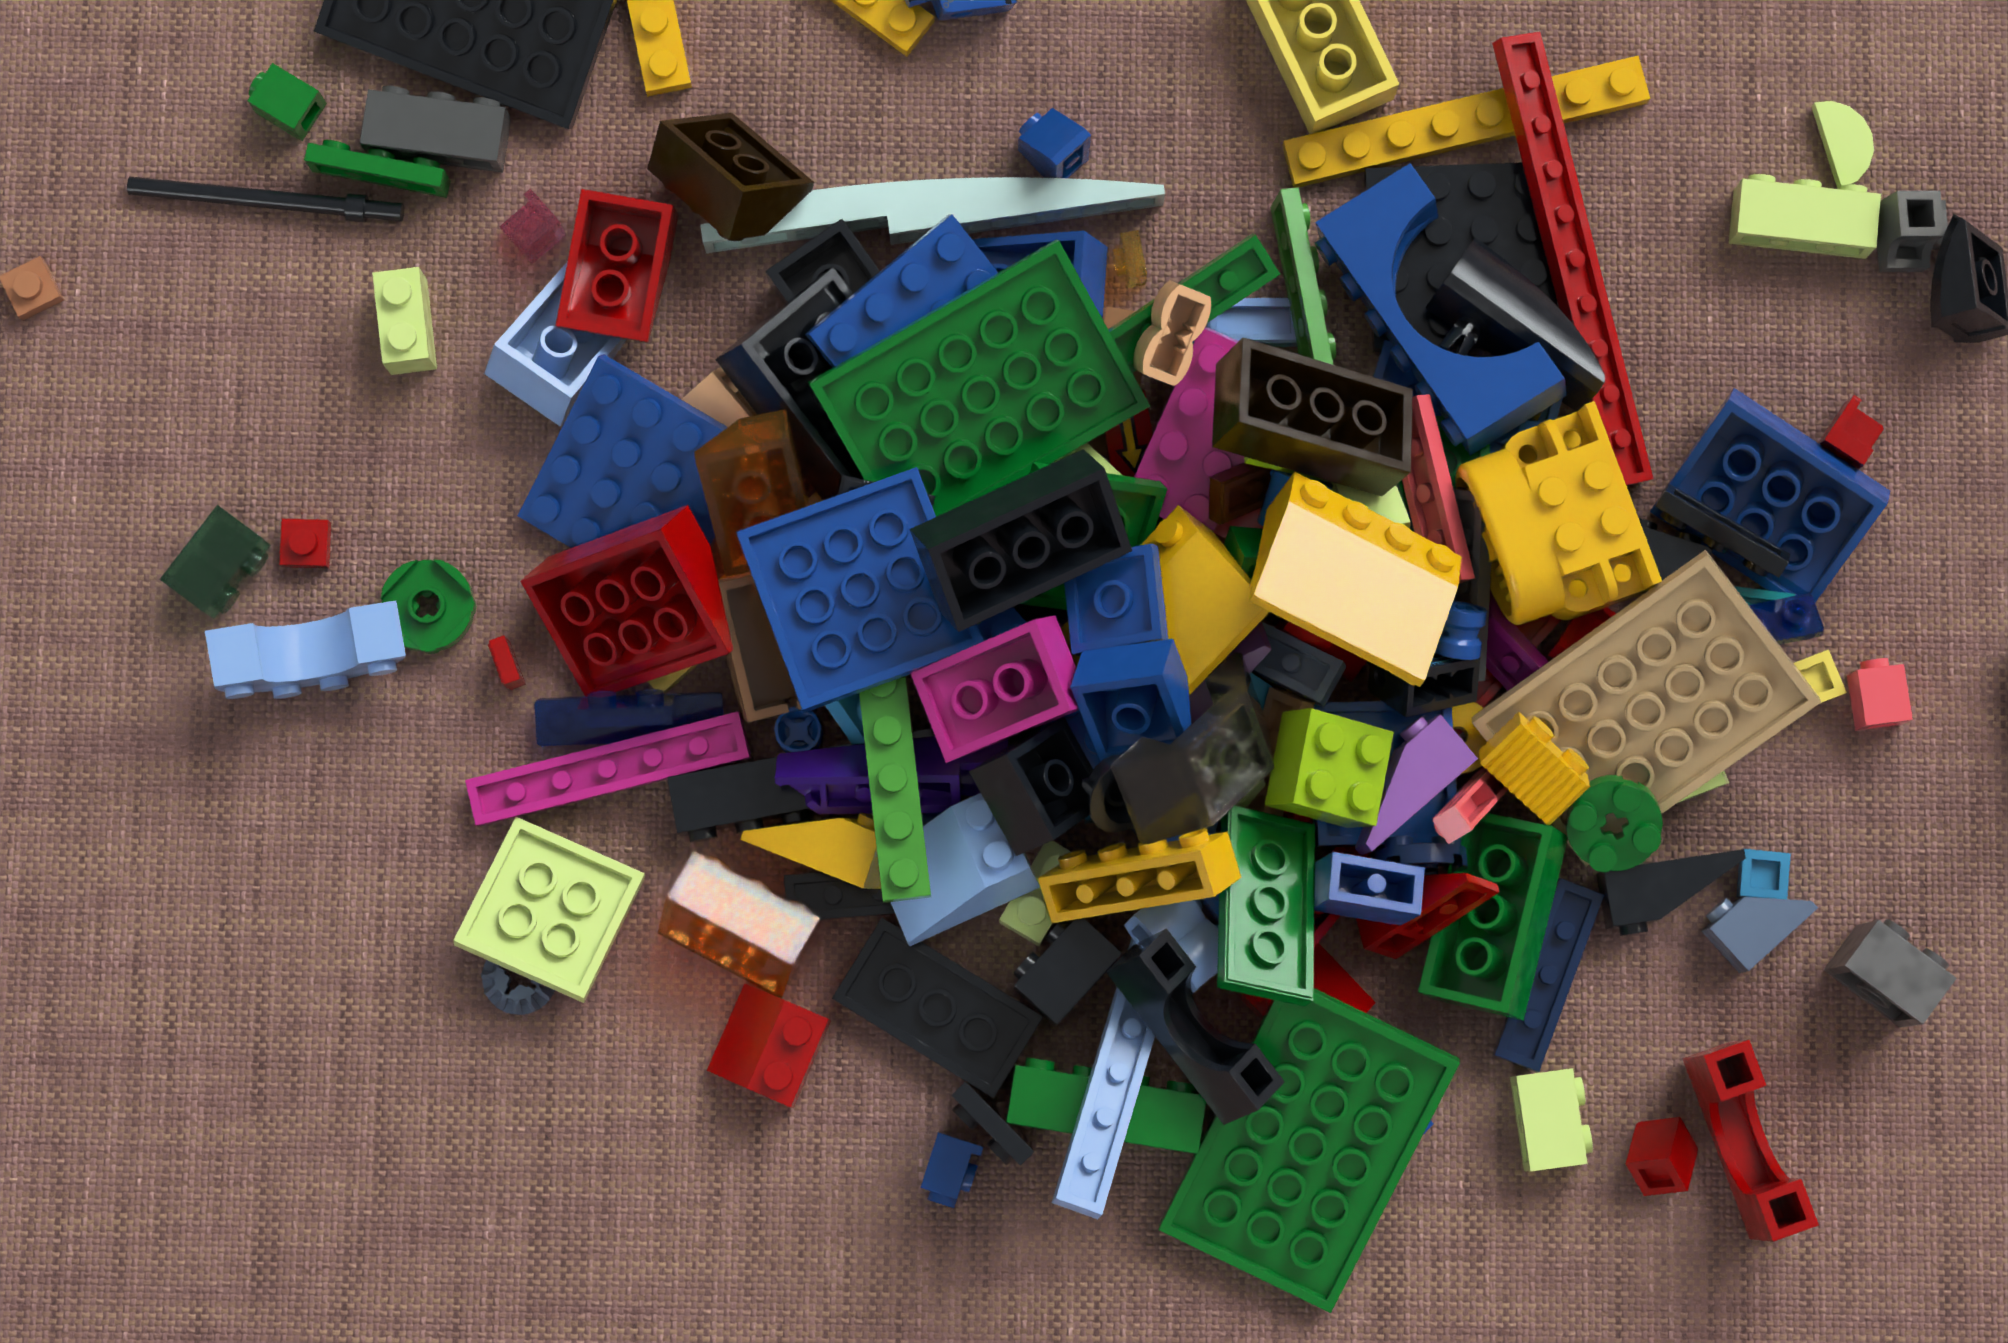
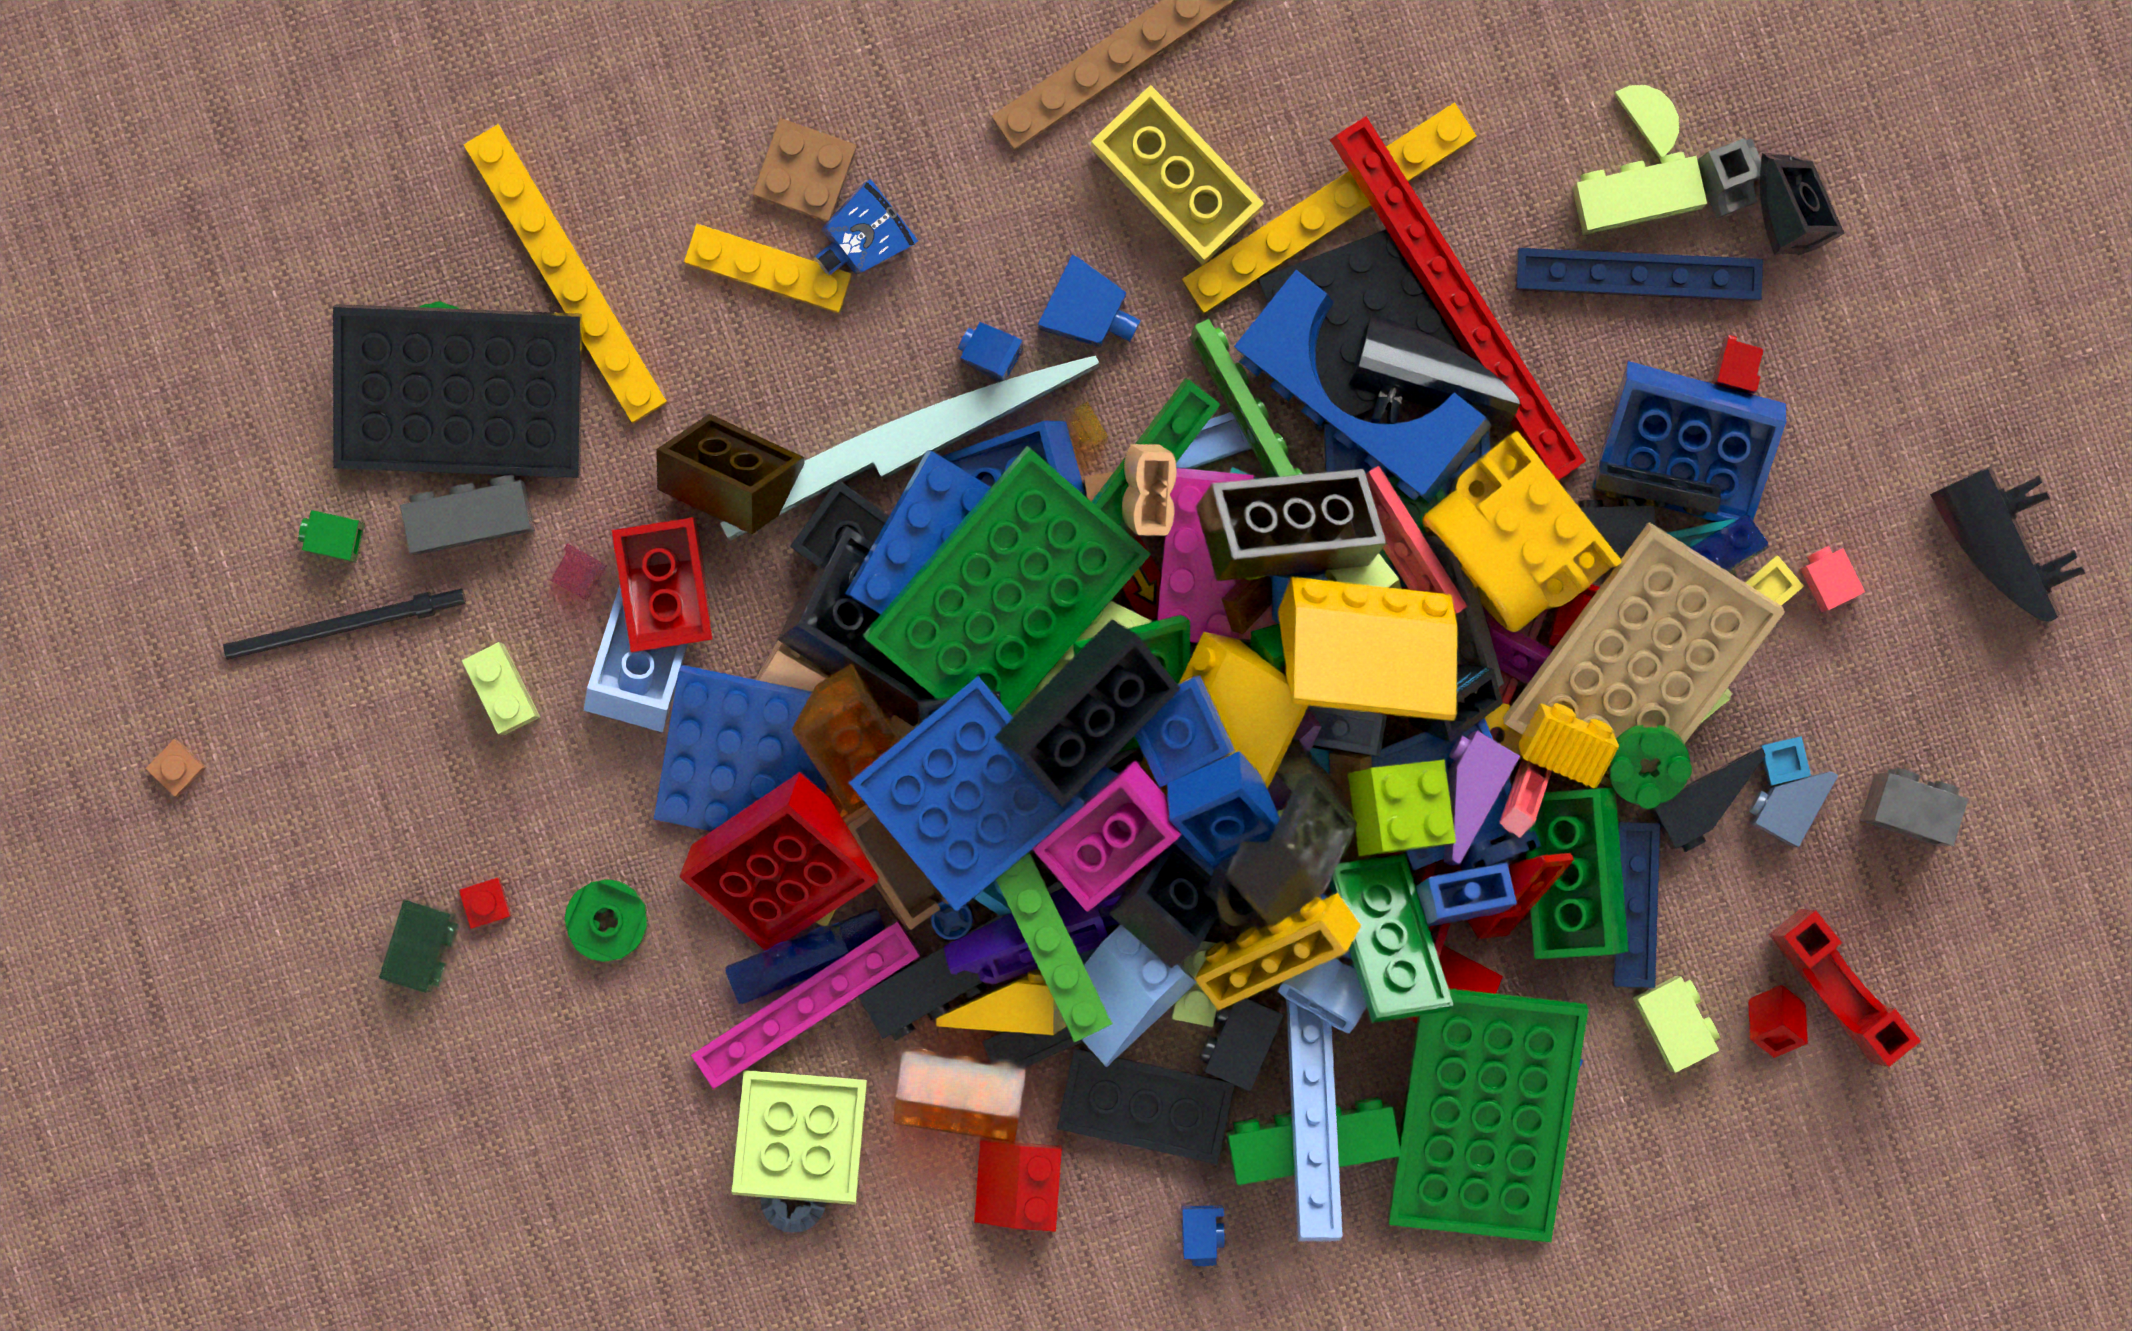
camera: 20 degrees left, 5 degrees up
light blue brick [205,601,406,699] -> none
green plate [304,140,451,198] -> none
red tile [488,635,526,690] -> none
black plate [951,1082,1034,1166] -> none
black arch [1106,928,1285,1125] -> none
blue wheel [1435,601,1487,660] -> none
none -> blue torso [1038,254,1141,348]
none -> dark blue plate [1515,248,1763,301]

